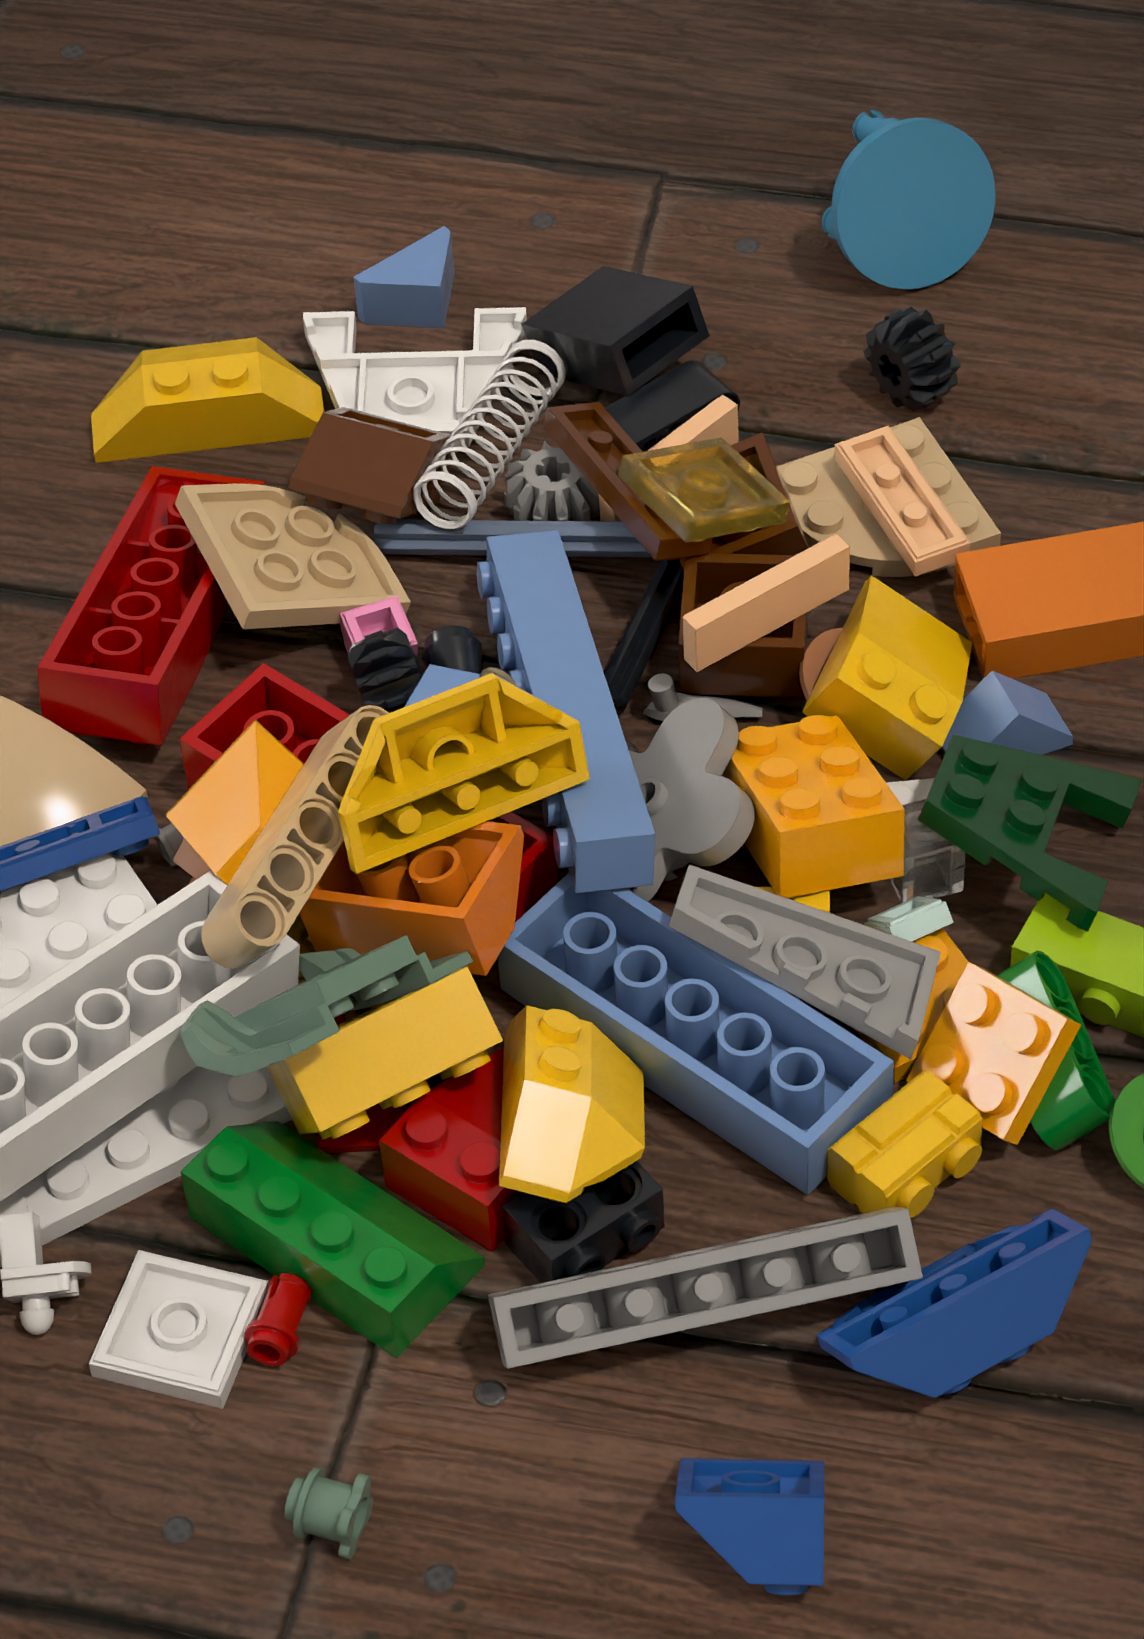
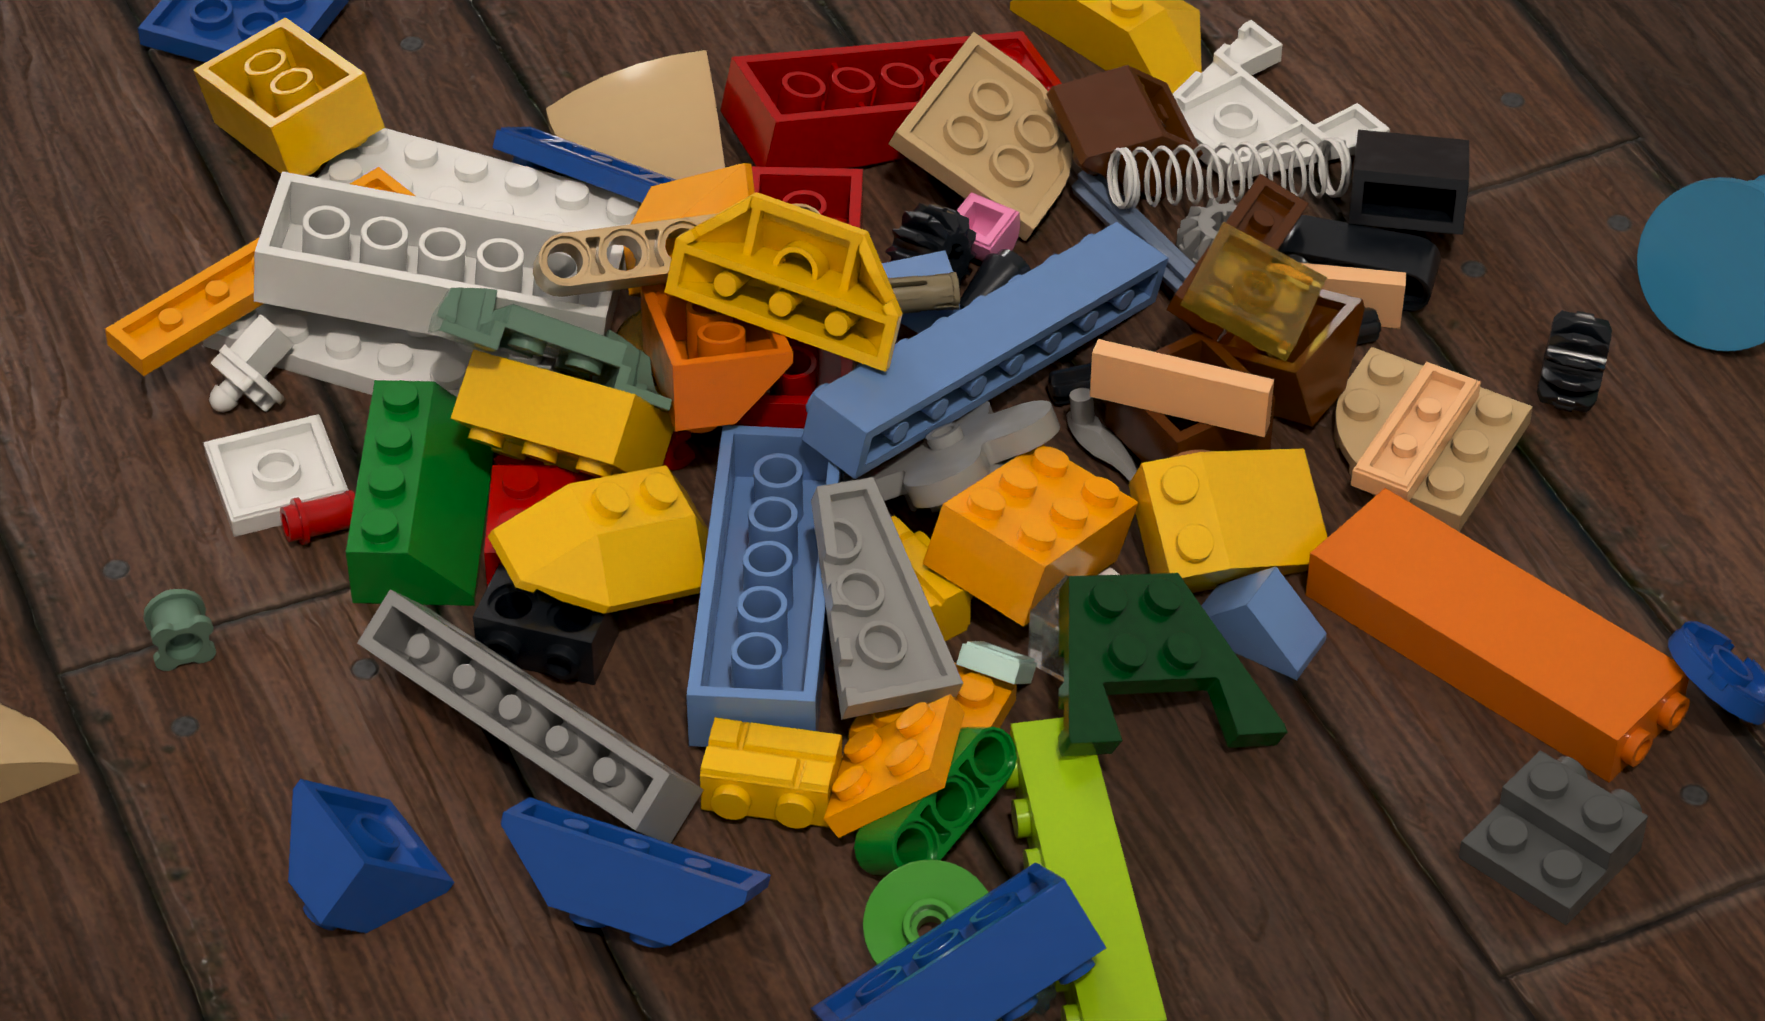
camera: 50 degrees right, 5 degrees down
medium blue slope [353,226,455,328] -> none

